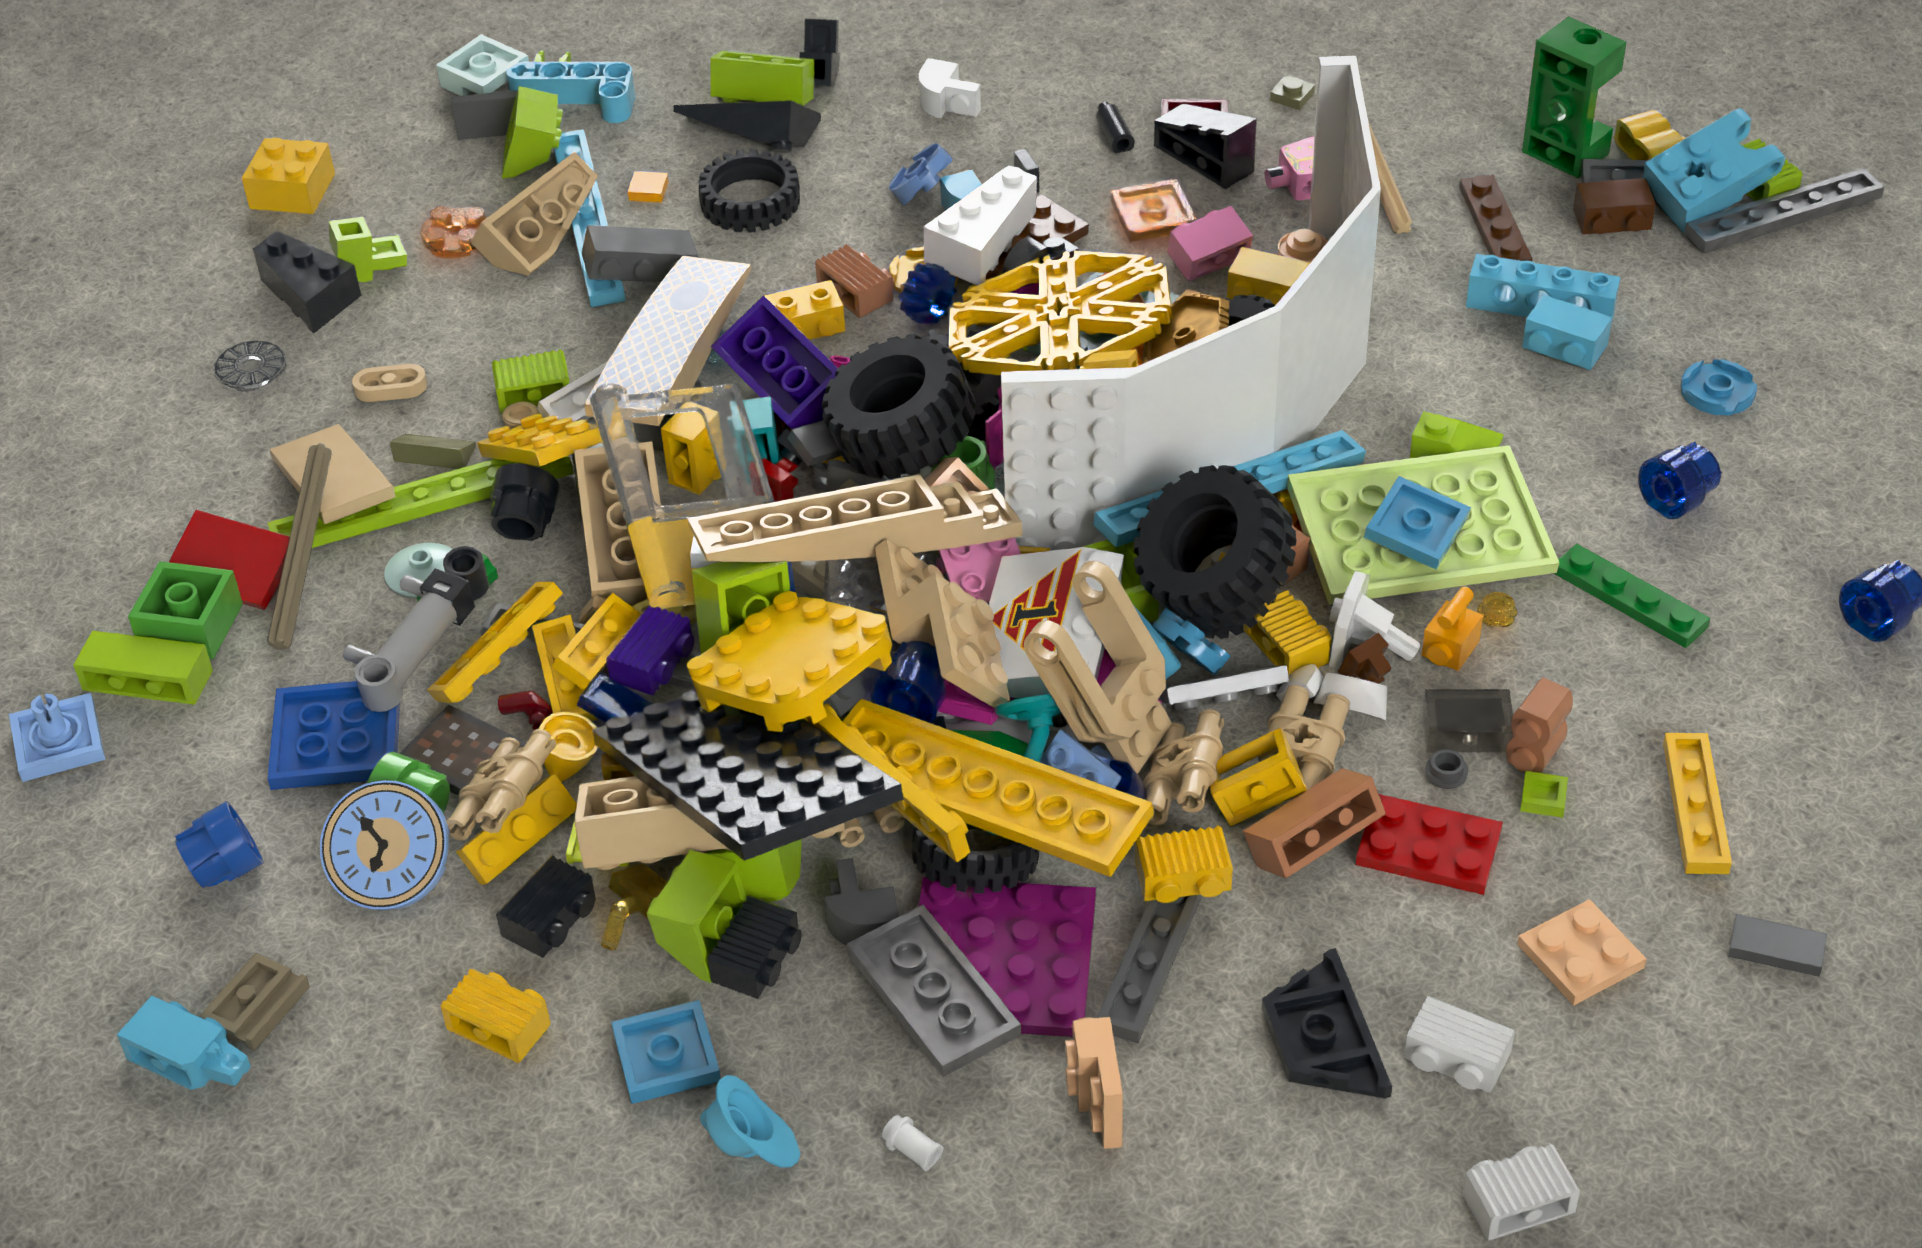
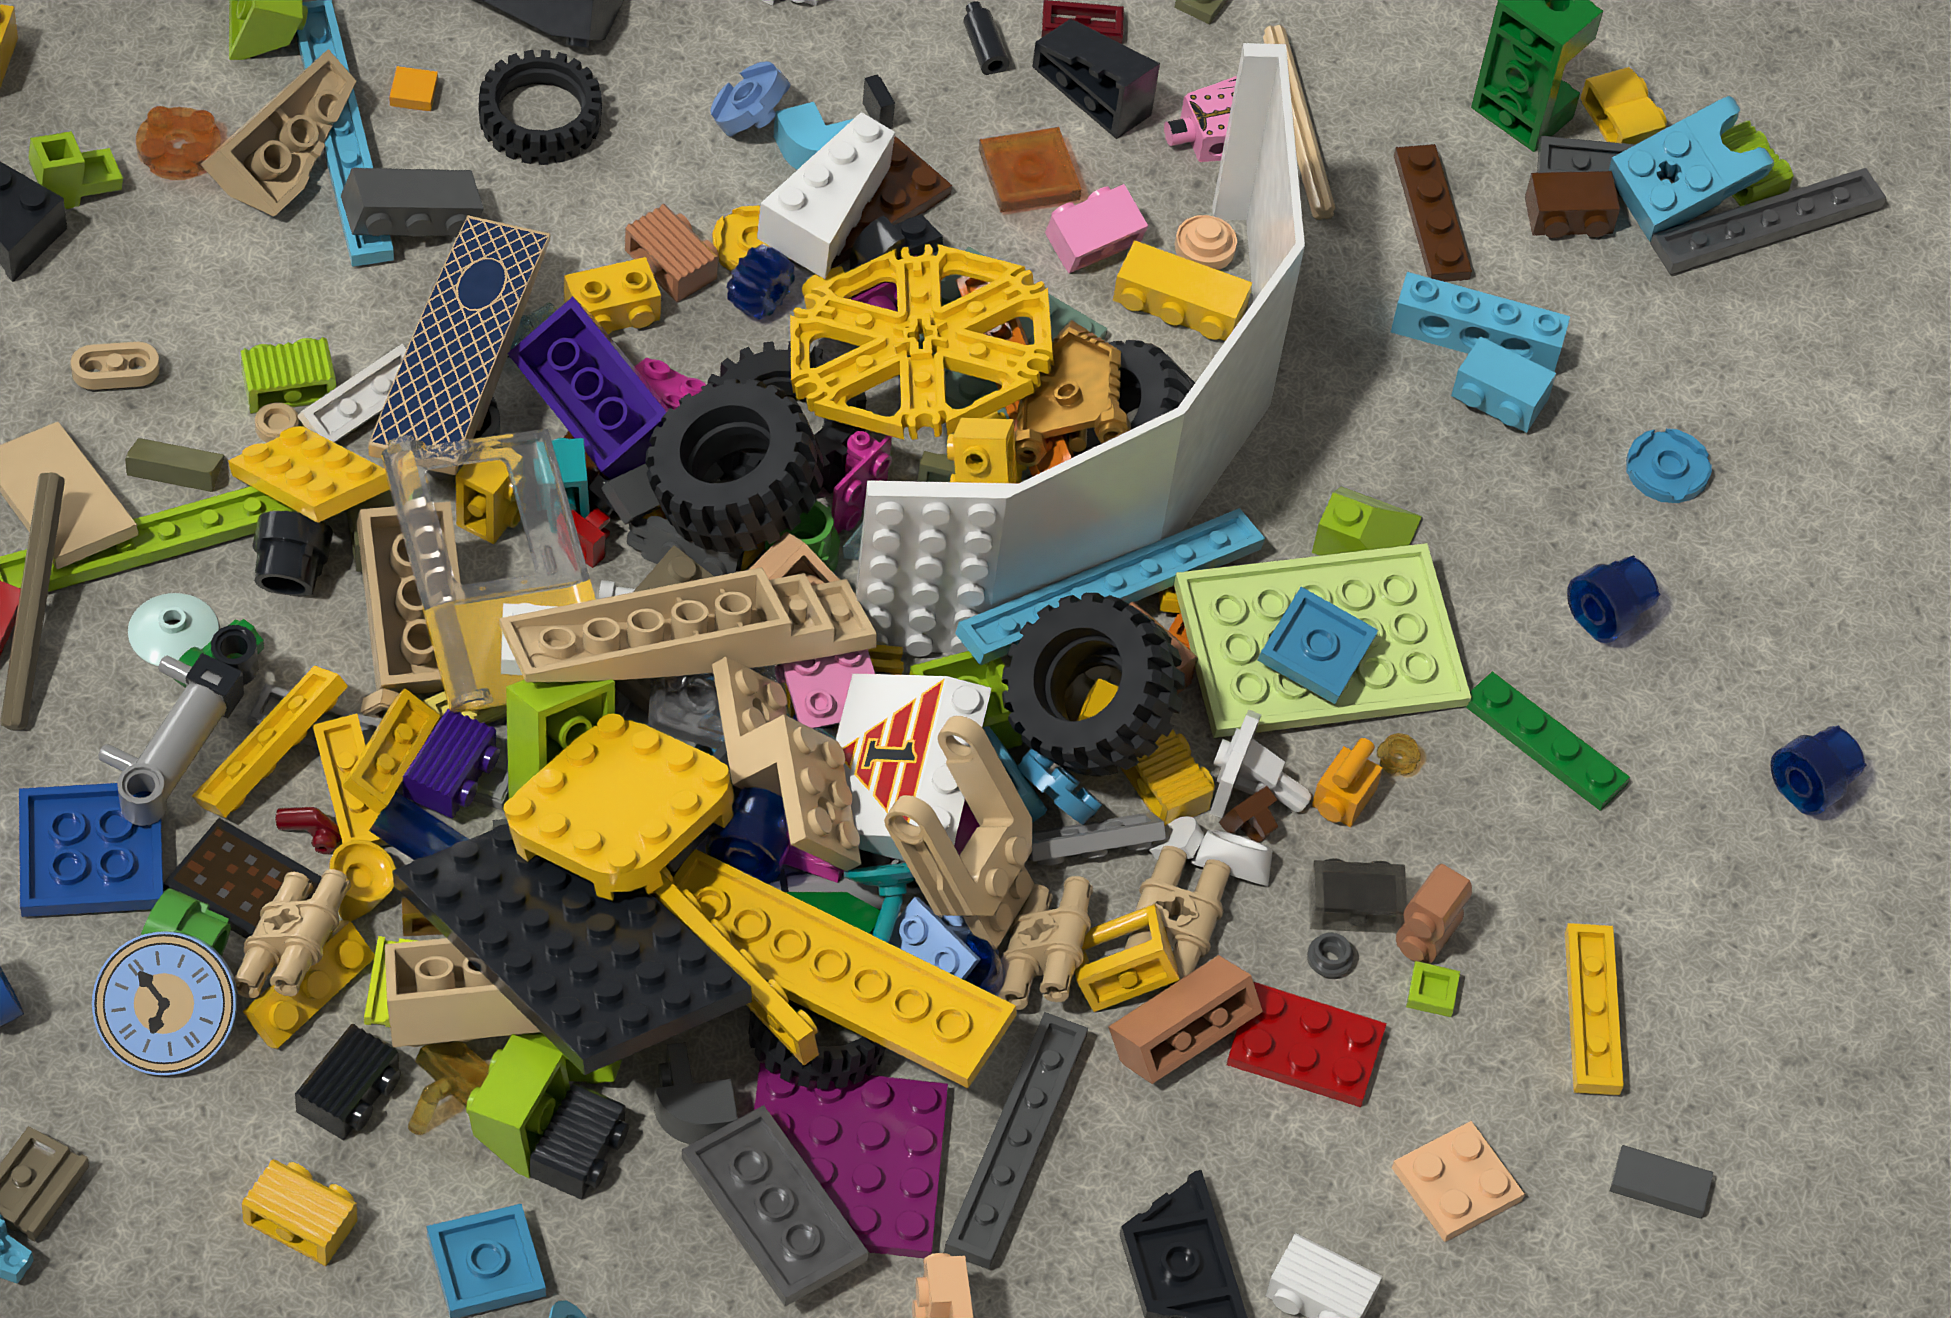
camera: 10 degrees left, 10 degrees up
yellow brick [1135,825,1233,903] -> none

